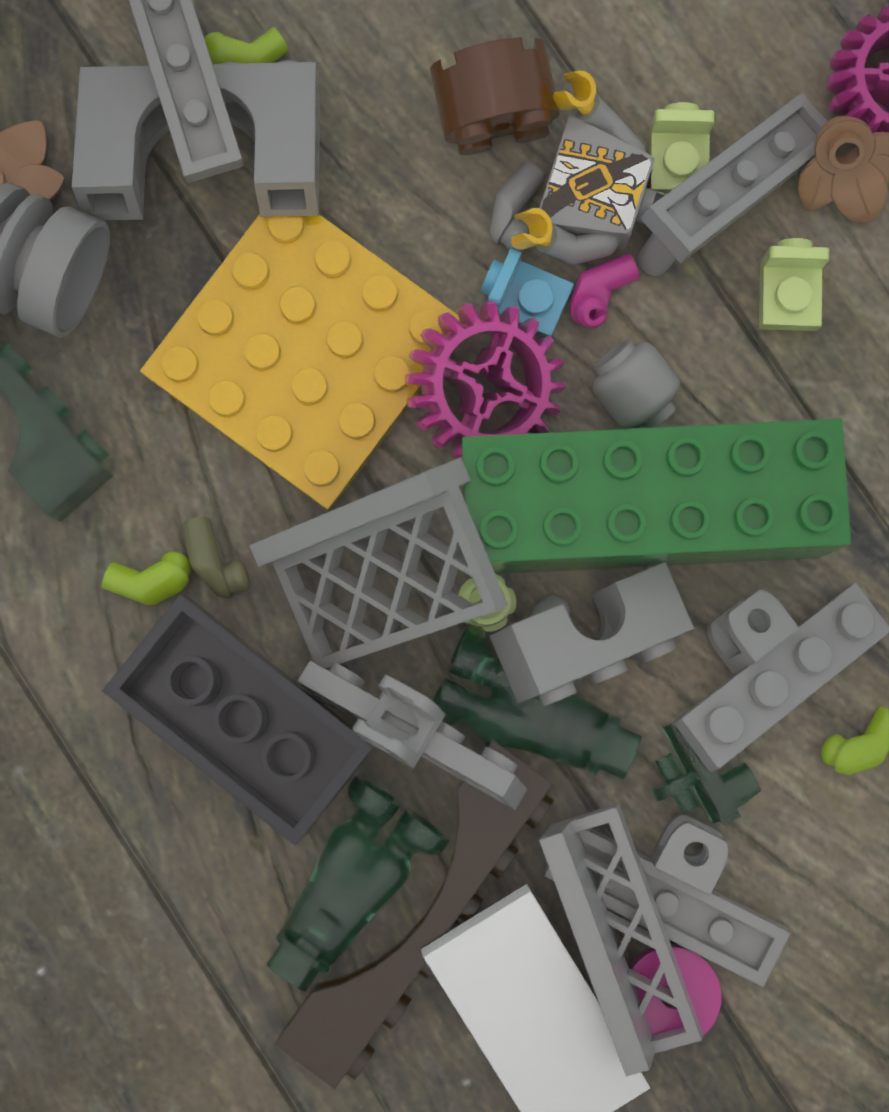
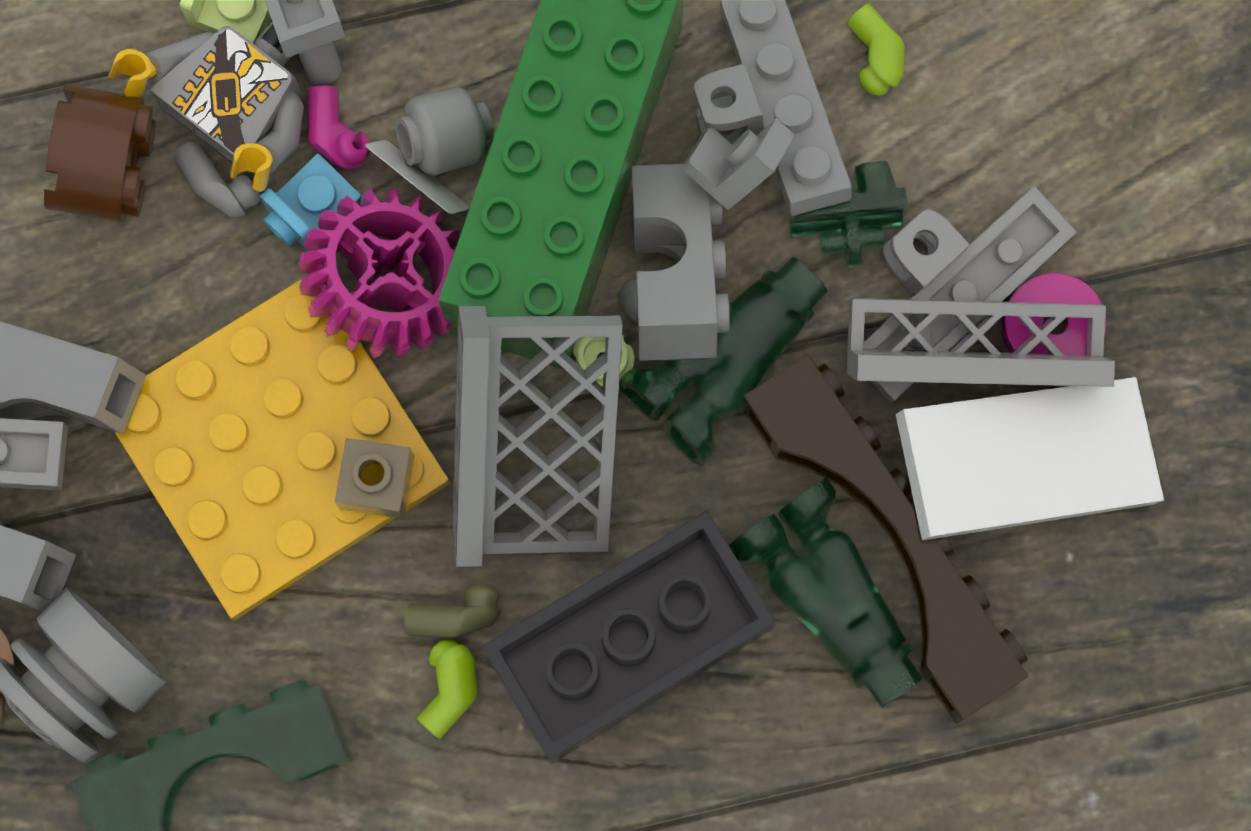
camera: 70 degrees left, 5 degrees down
light grey plate [297,661,527,810] -> none
none -> dark tan plate [335,438,414,519]
none -> white sticker [365,140,470,214]
none -> light grey bracket [682,118,795,210]

